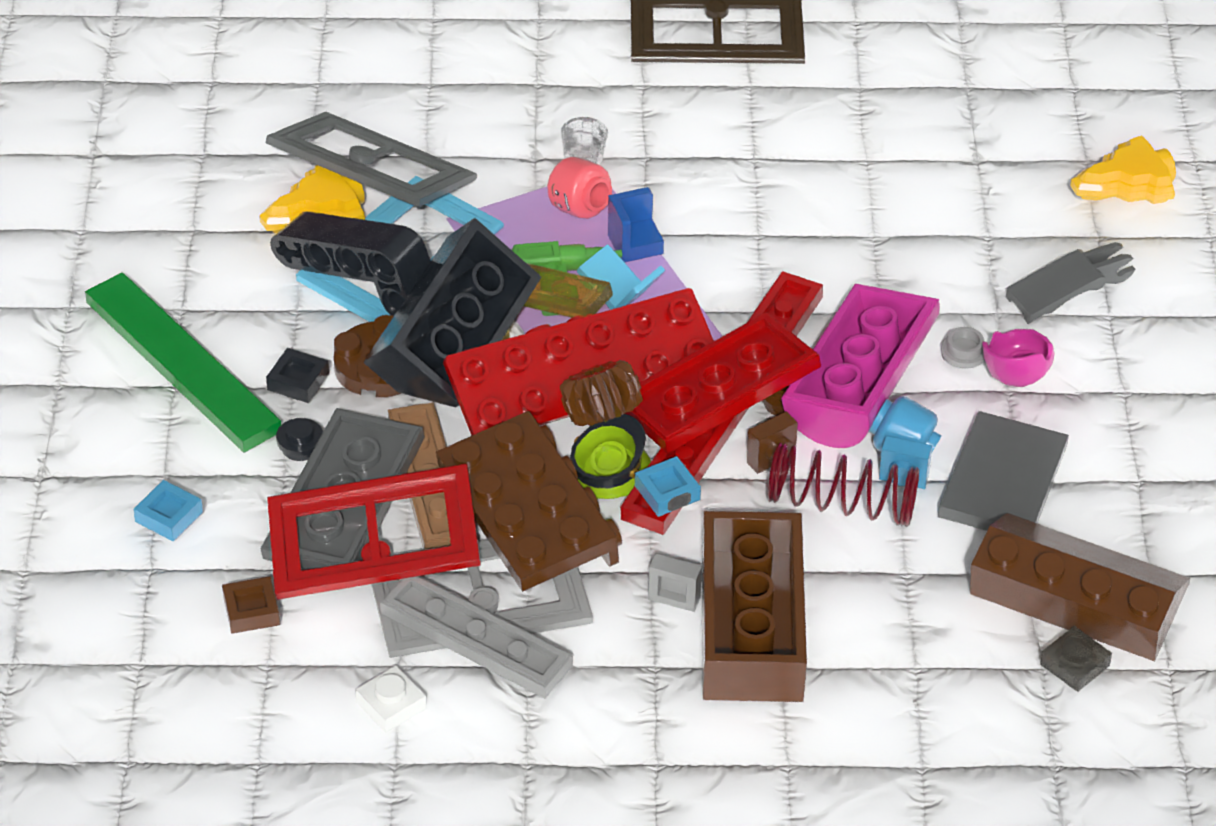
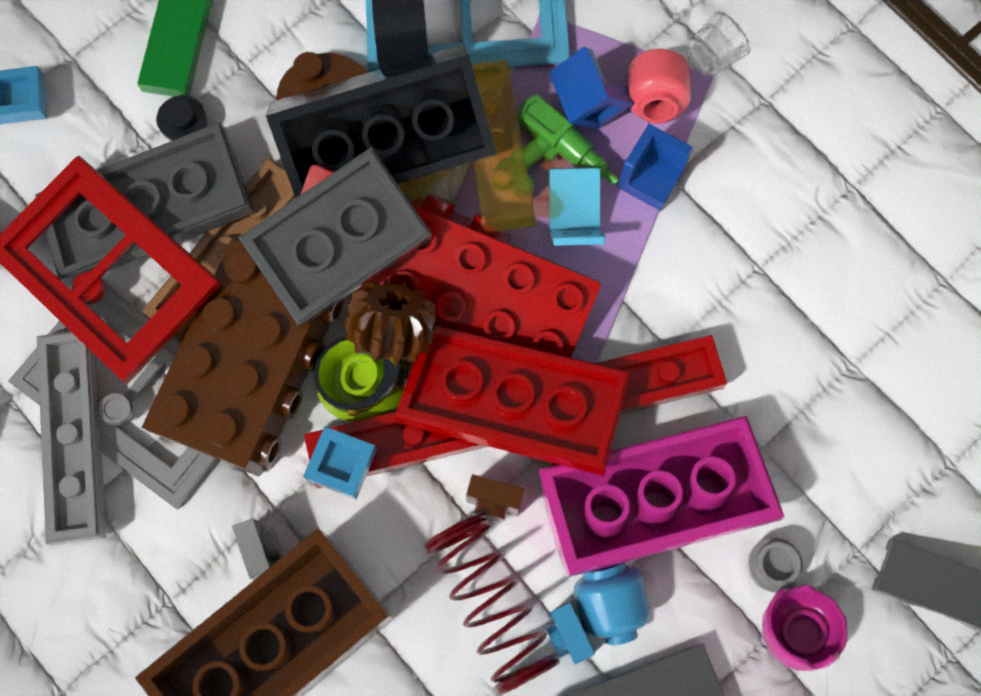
camera: 50 degrees right, 30 degrees up
black plate [266,347,329,403] -> none
none -> dark grey tile [238,147,433,327]
none -> blue panel [548,47,635,130]

